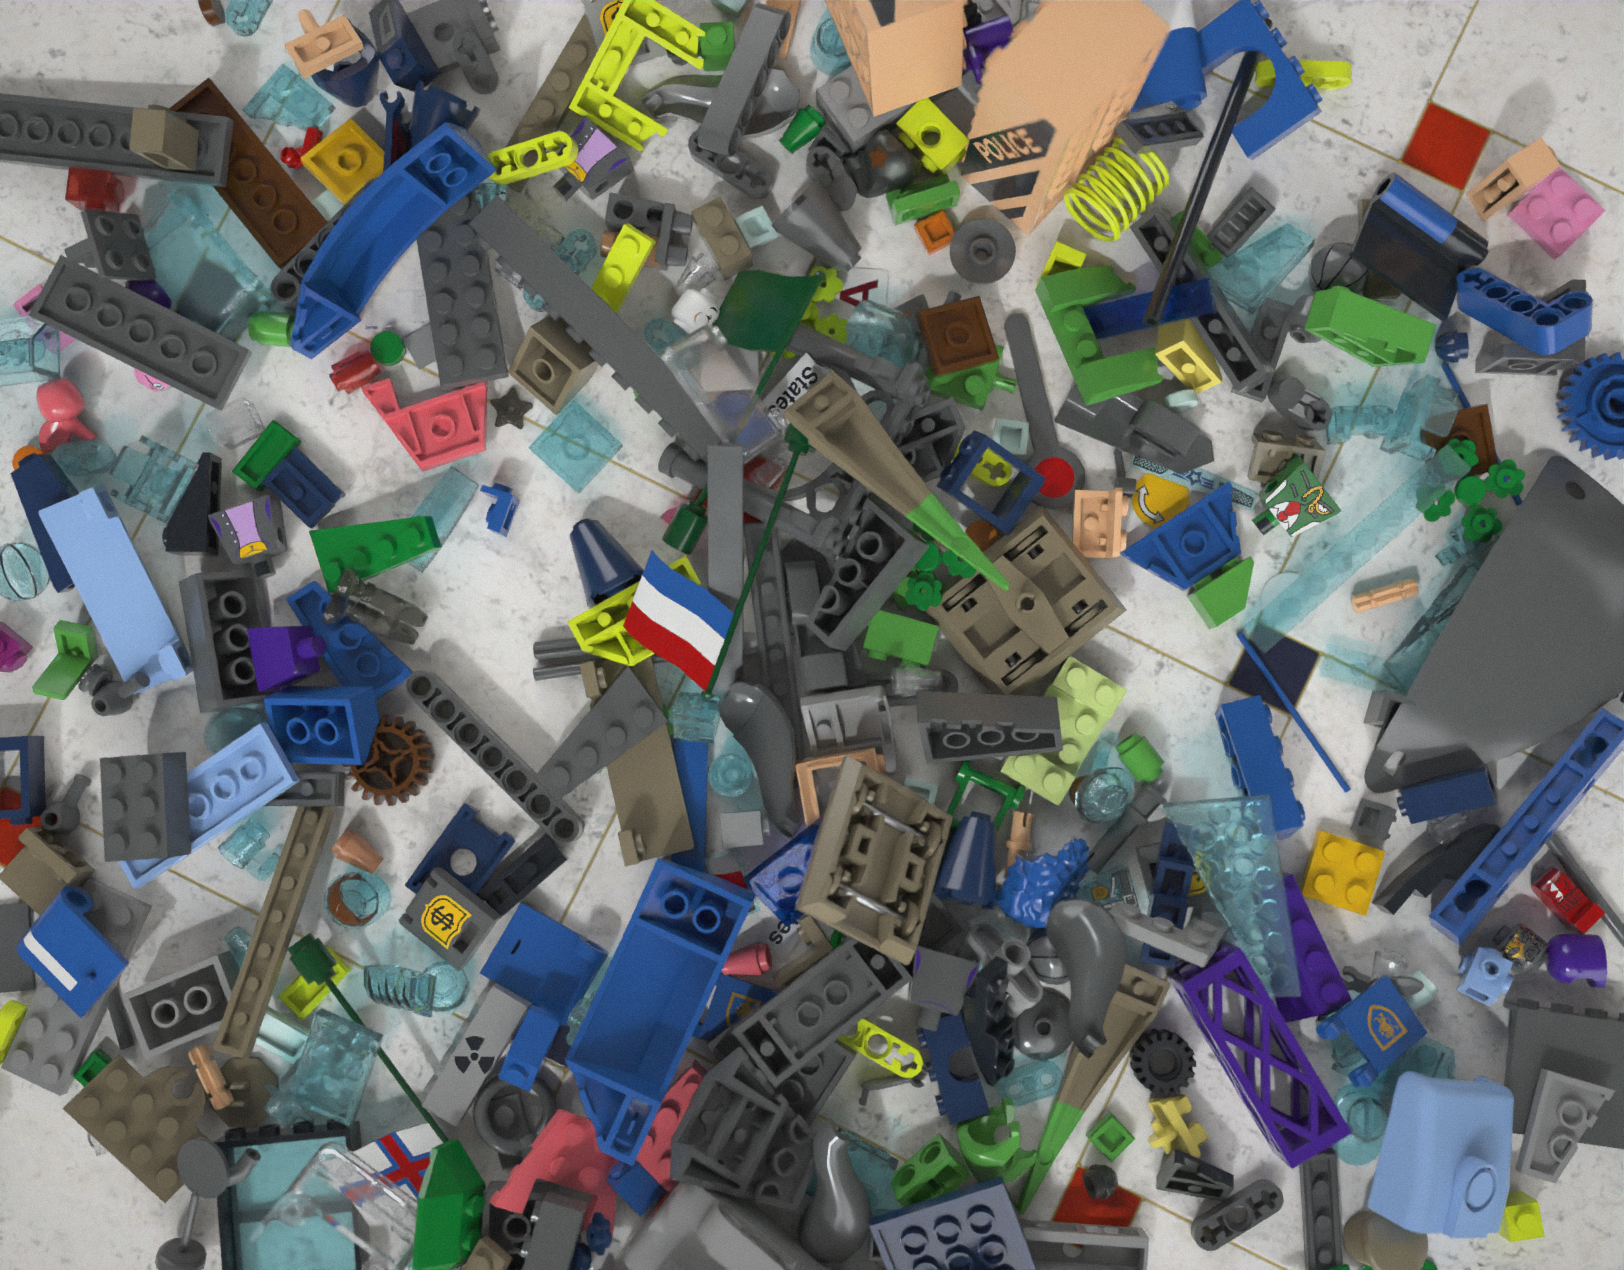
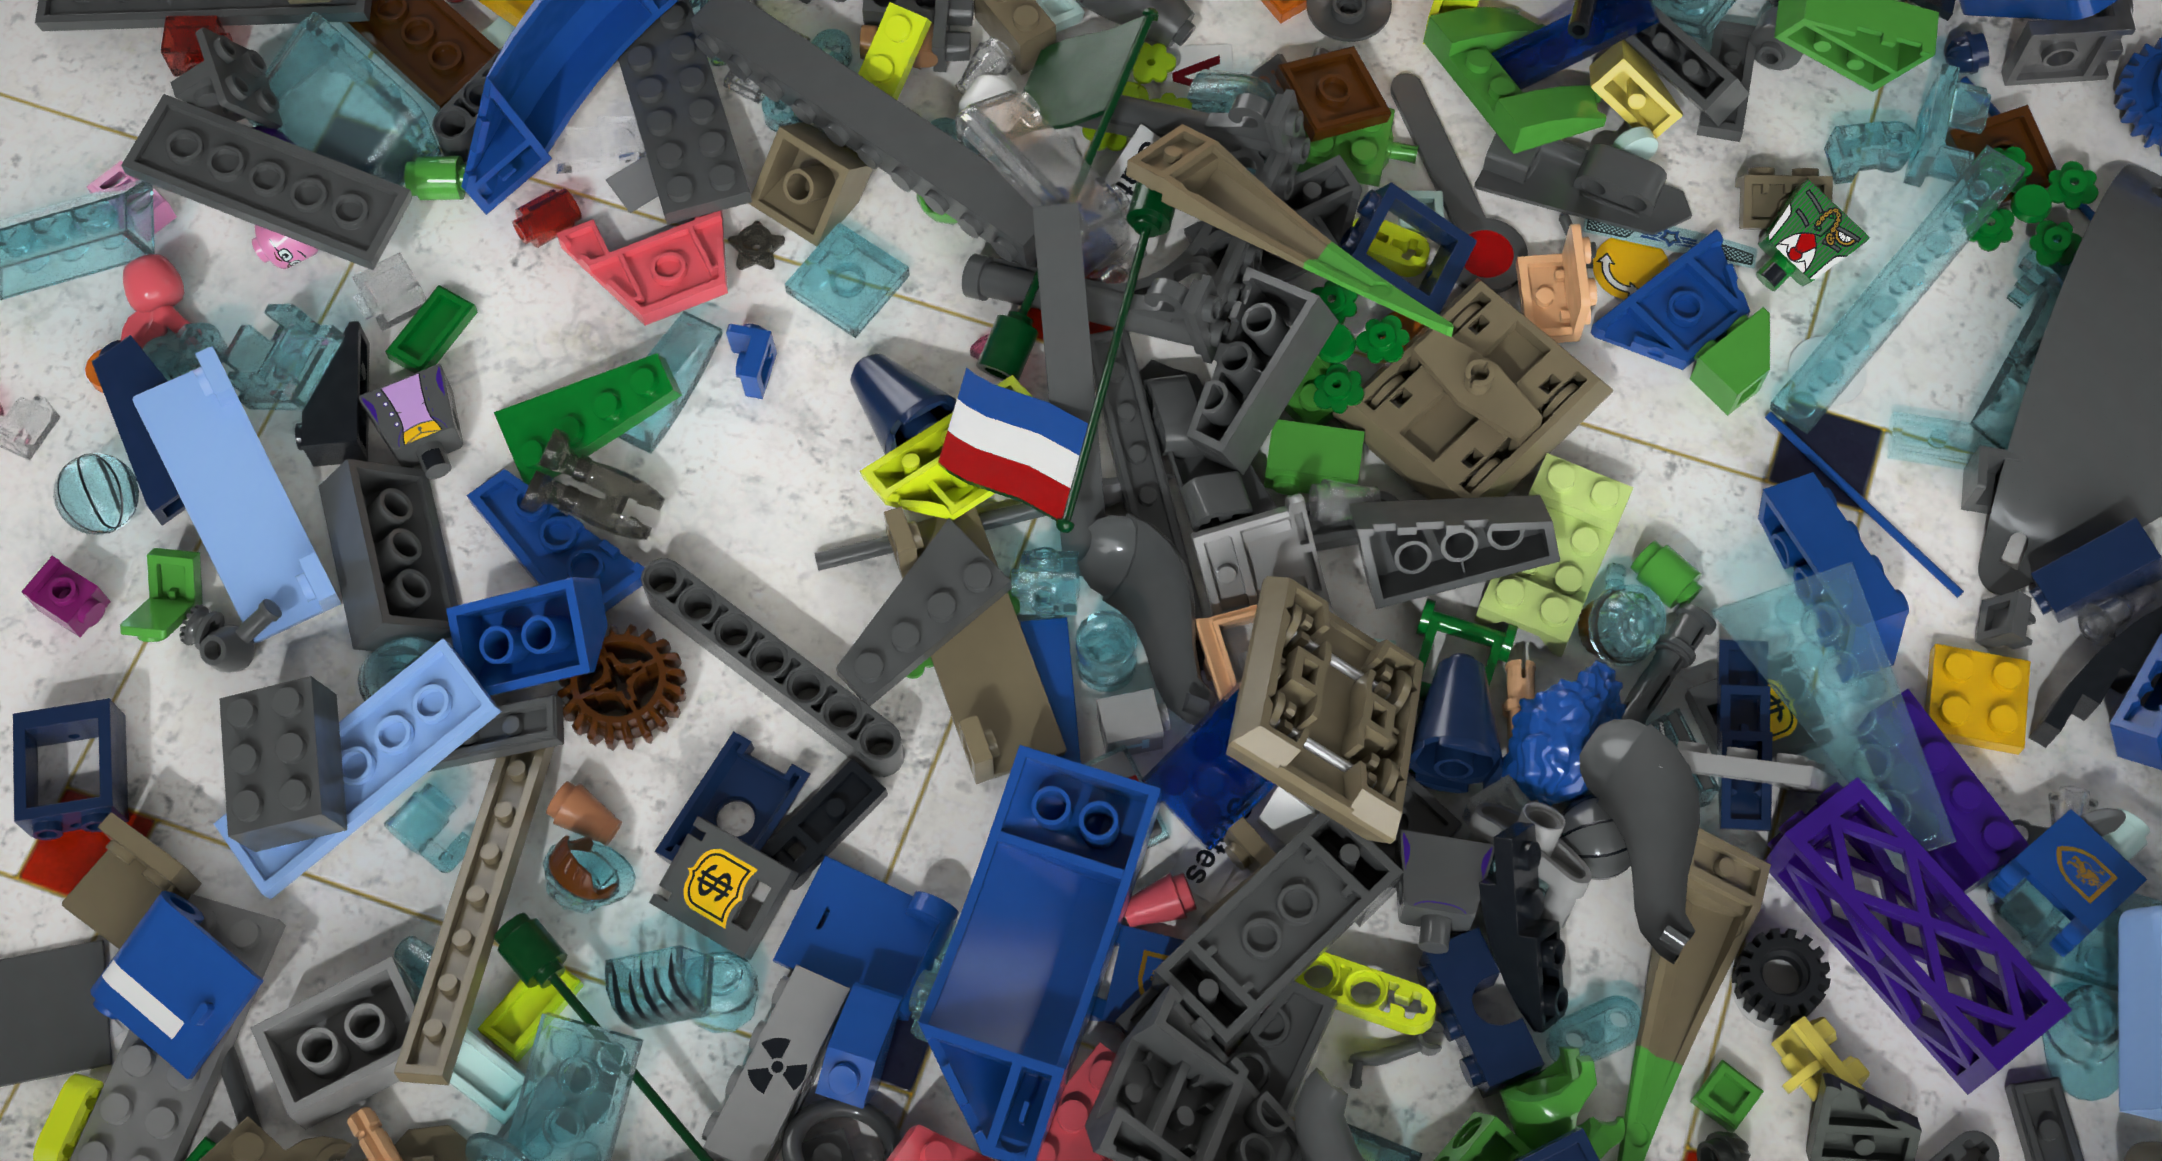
camera: 10 degrees left, 20 degrees down
dark grey bar [40,774,92,835] -> none
dark purple torso [247,625,327,692] -> none
dark blue plate [261,447,346,529] -> none
green tile [370,331,406,366] -> none
dark grey axle [533,638,589,660] -> none
dark grey dish [1015,991,1072,1060] -> none
dark grey piece [1267,377,1332,431] -> none
light nougat axle [1351,579,1419,613] -> none

